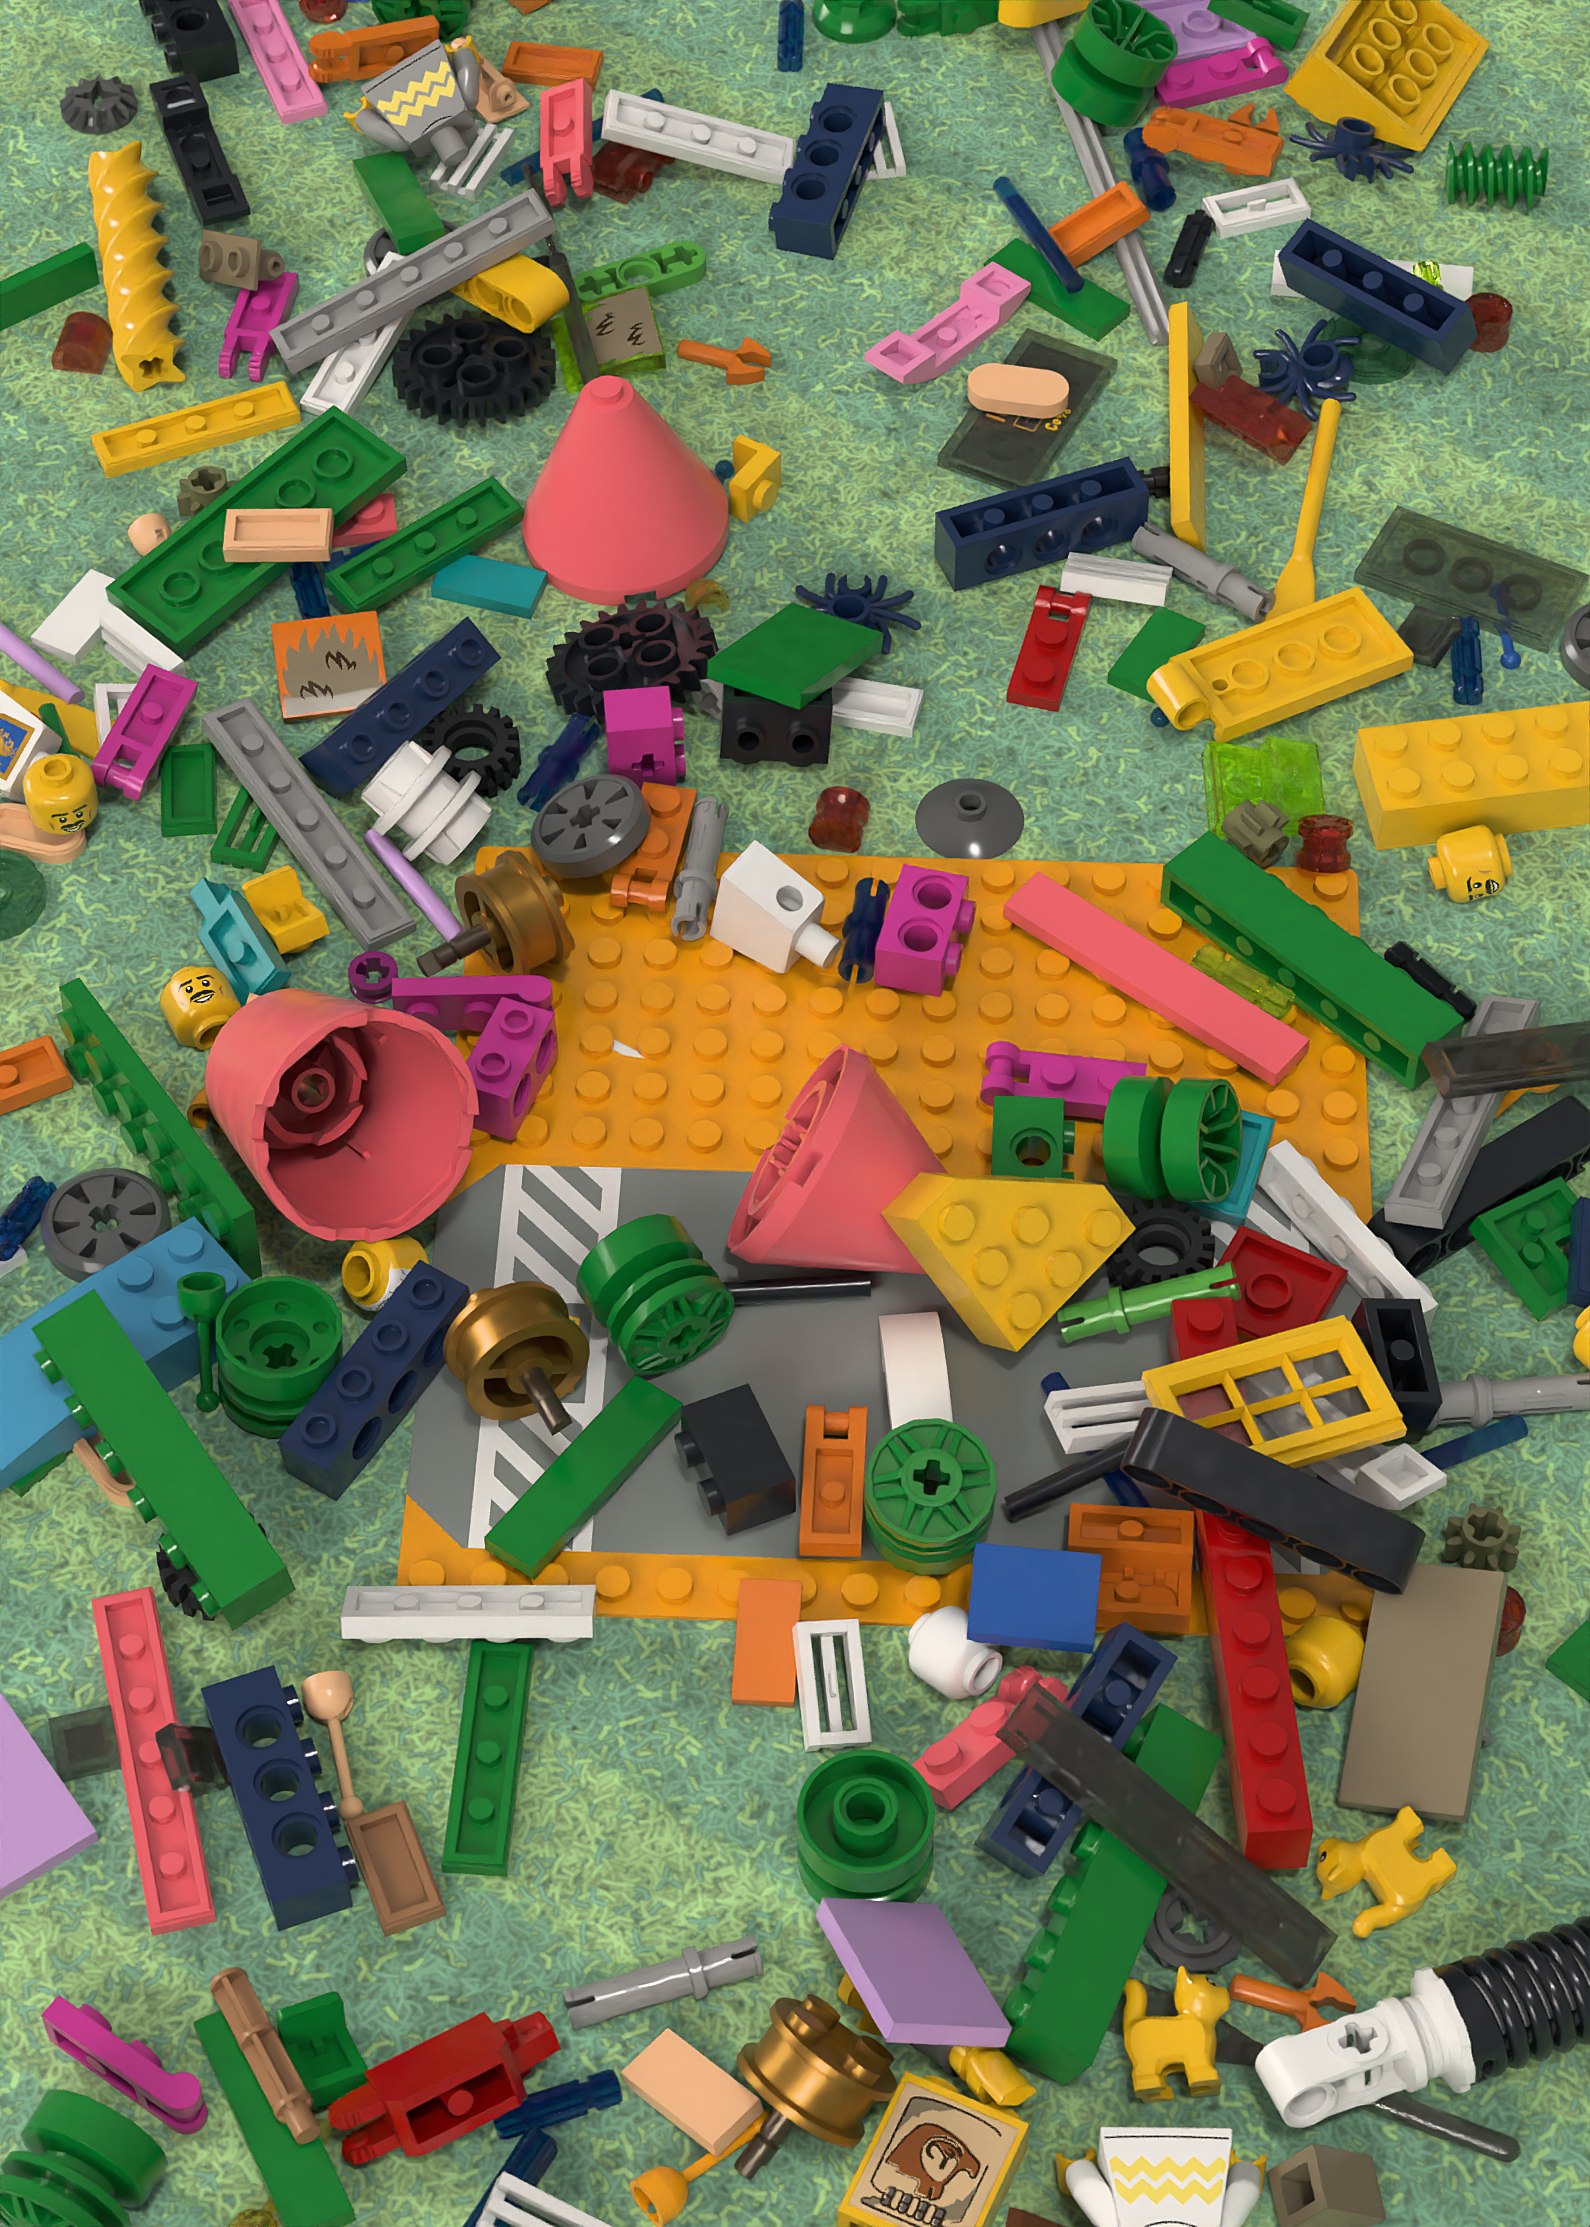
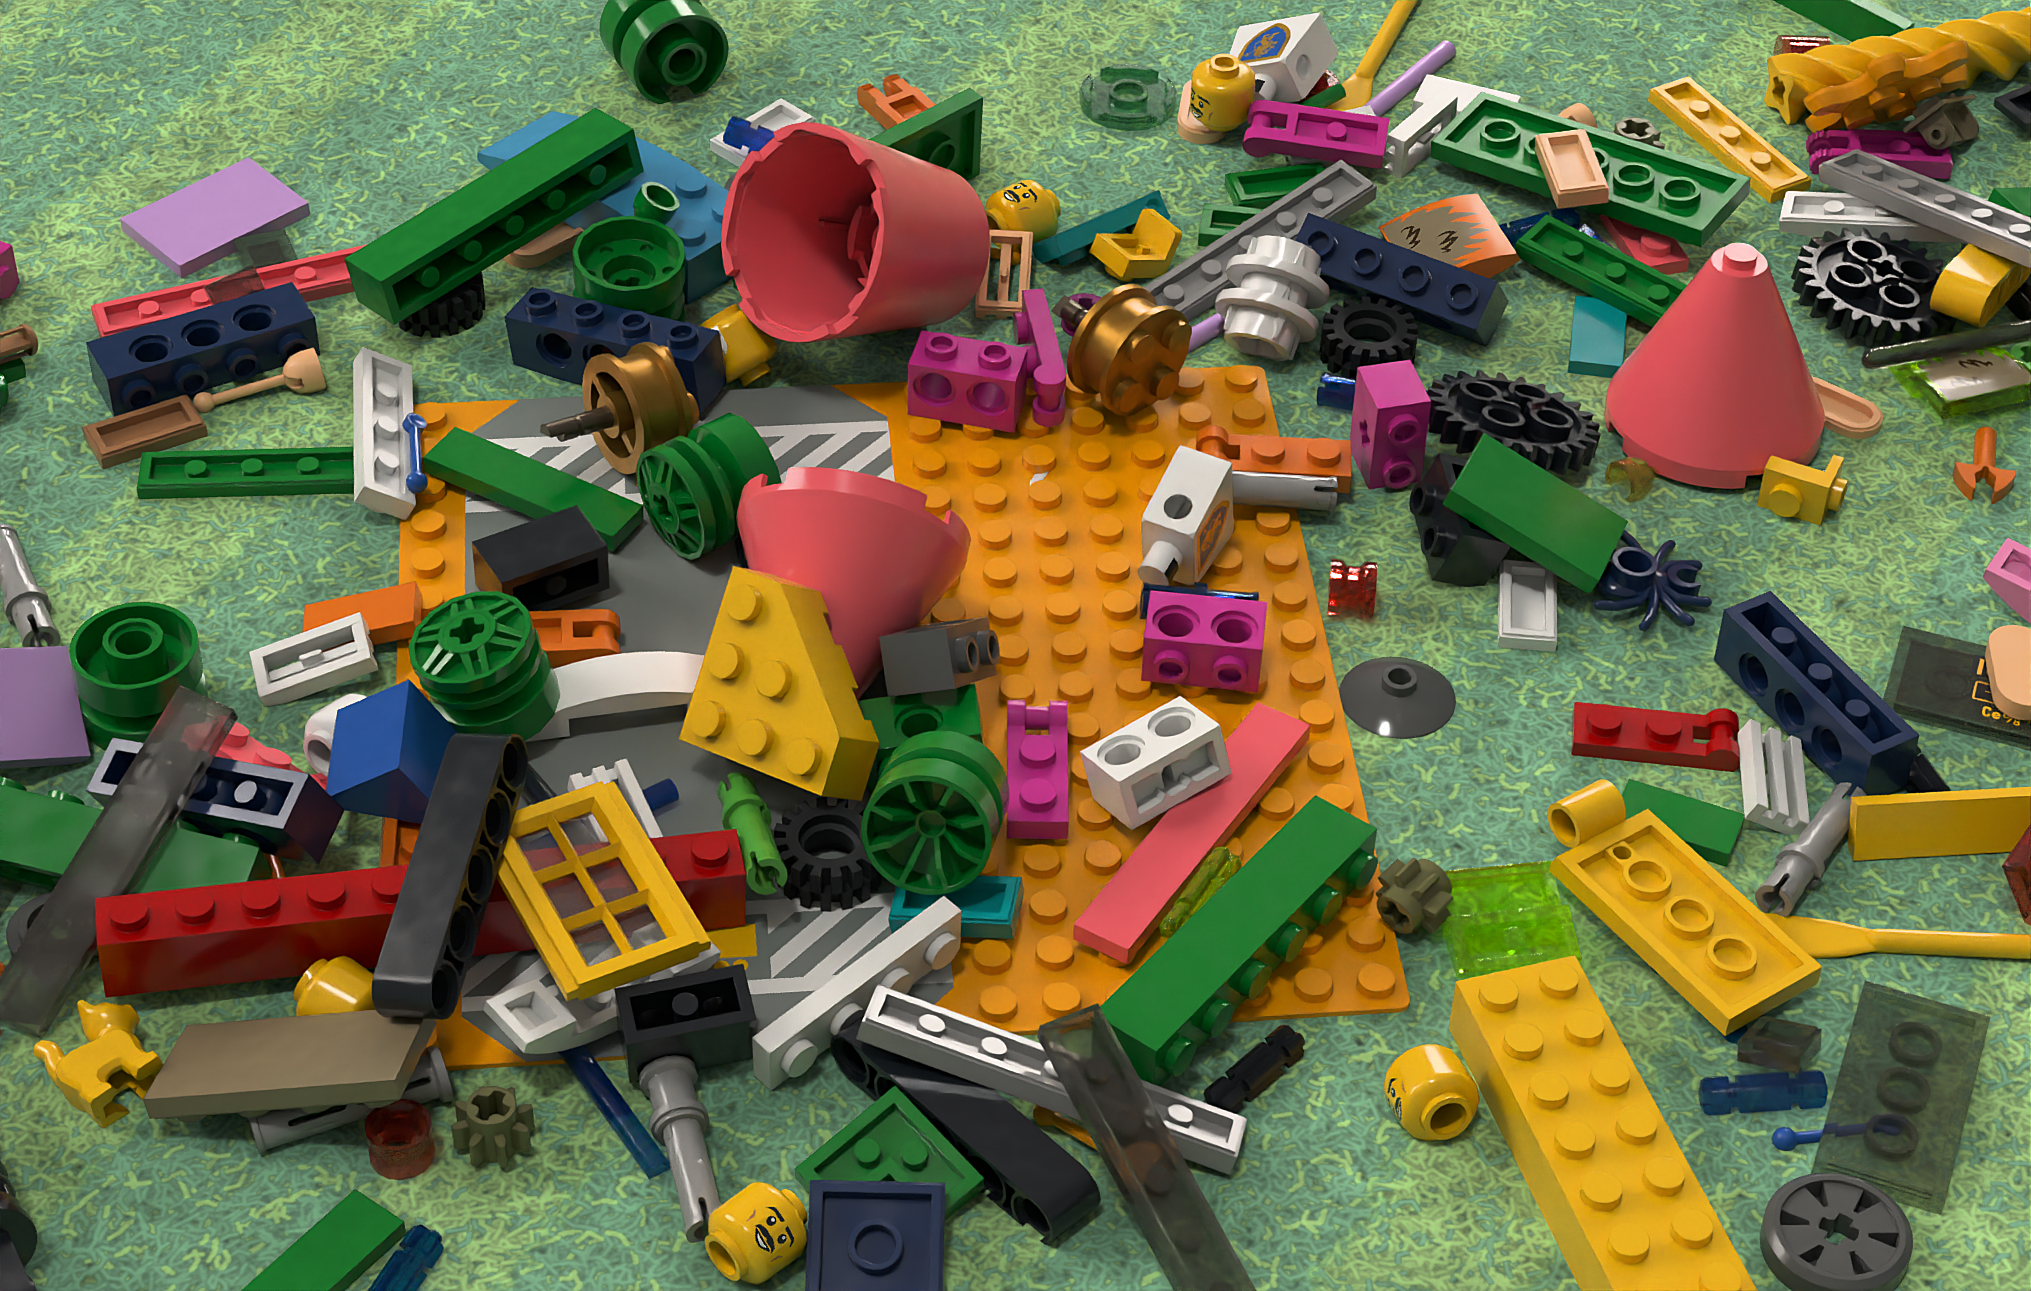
camera: 80 degrees right, 10 degrees down
dark grey wheel [530,774,651,878] -> none
red tile [1213,1225,1348,1344] -> none
clear red wheel [1296,814,1354,873] -> none
none -> blue hinge [402,413,428,493]
none -> dark grey brick [879,616,1000,697]
none -> white brick [1080,696,1232,830]
none -> light orange plate [1803,40,1969,133]

